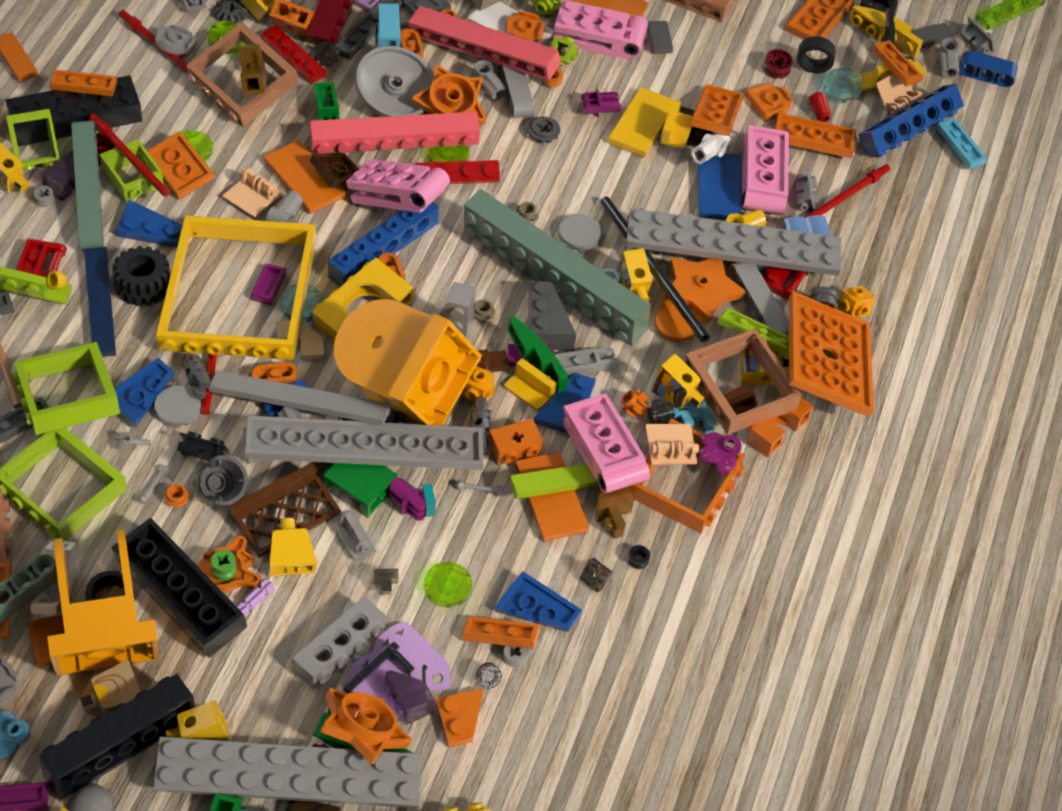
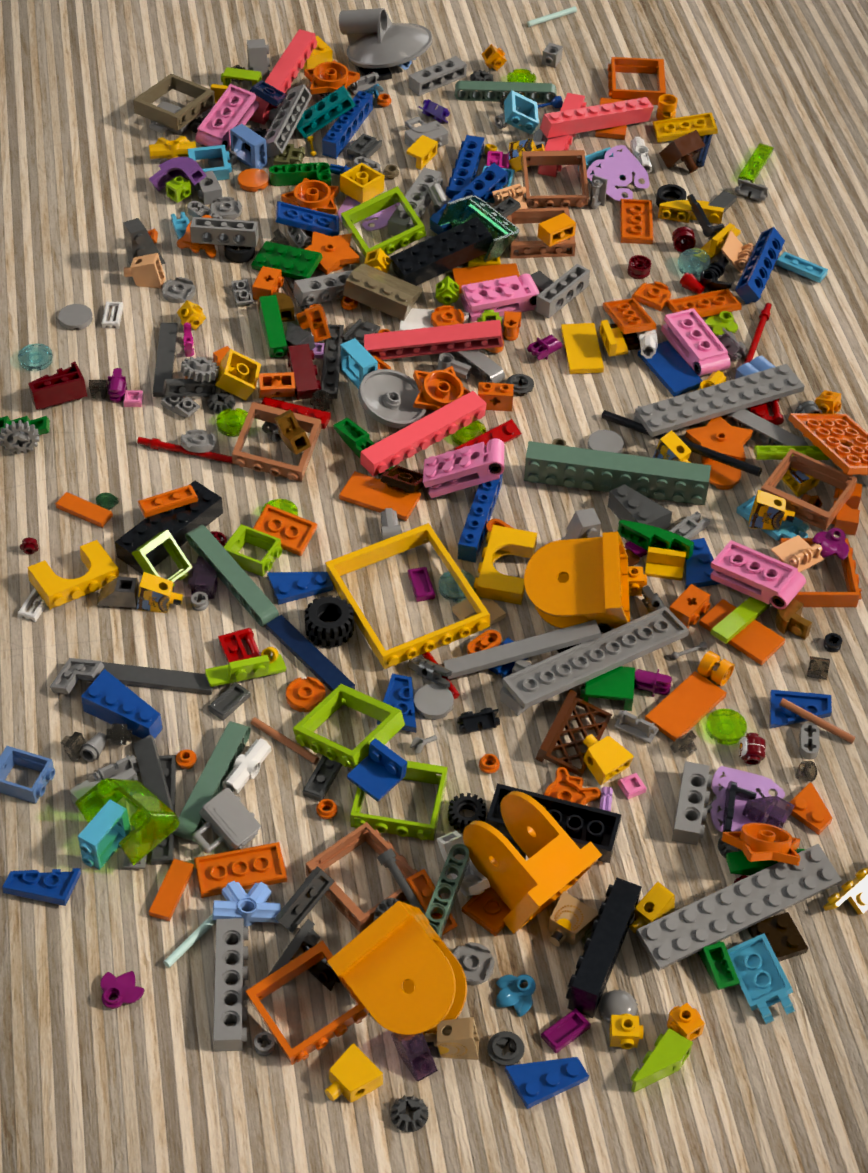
camera: 25 degrees left, 5 degrees down
red bar [89,114,170,197] -> none
light grey hinge [138,465,168,504] -> none
dark grey hat [192,455,248,505] -> none
bright green wheel [211,550,237,581] -> none
light nougat hinge [222,168,283,218] -> none
teal tile [421,484,436,517] -> none
orange tile [462,616,540,649] -> none
orange gear [621,389,649,418] -> none
clear smoke gear [647,398,675,424] -> none
black tyre [797,36,836,74] -> none
orange tile [872,40,923,87] -> none
light grey piece [937,38,960,79] -> none
blue beam [959,51,1018,87] -> none
none -> clear green tile [96,493,119,510]
none -> orange tile [286,677,326,712]
none -> blue bracket [347,738,407,801]
none -> black tyre [448,793,486,833]
none -> orange brick [478,382,514,411]
none -> orange piece [503,311,521,341]
none -> light grey brick [536,264,590,318]
none -> bright pink tile [618,773,647,799]
none -> orange tile [645,671,727,743]
none -> dark red wheel [672,227,696,252]
none -> light orange wheel [697,651,735,686]
none -> black piece [699,256,732,292]
none -> lime plate [705,311,738,336]
none -> dark red head [739,733,766,765]
none -> nougat bar [779,698,855,744]

